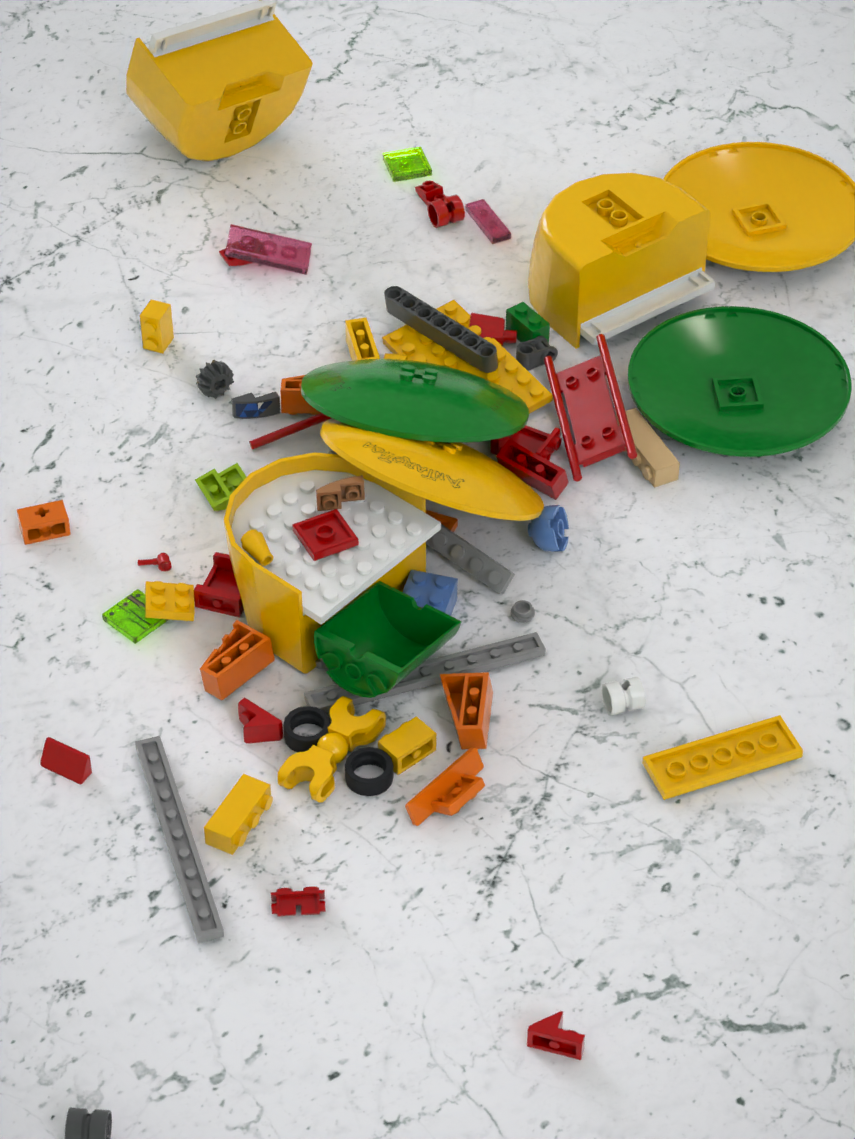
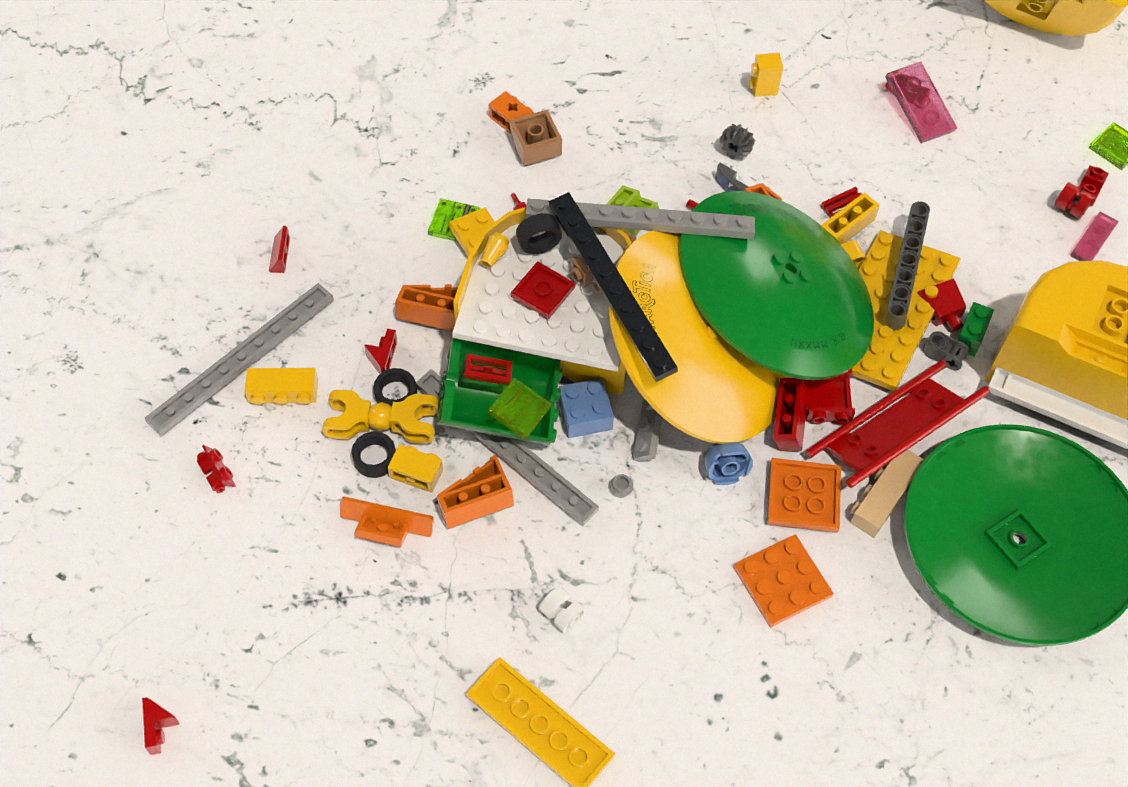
camera: 60 degrees right, 15 degrees up
none -> red tile [463,354,512,386]
none -> clear neon green tile [487,378,552,440]
none -> medium nougat slope [509,110,562,166]
none -> black tyre [516,213,562,254]
none -> light grey plate [525,198,755,239]
none -> black plate [548,192,678,382]
none -> orange plate [733,534,834,628]
none -> orange plate [767,458,841,533]
none -> red tile [821,186,862,218]

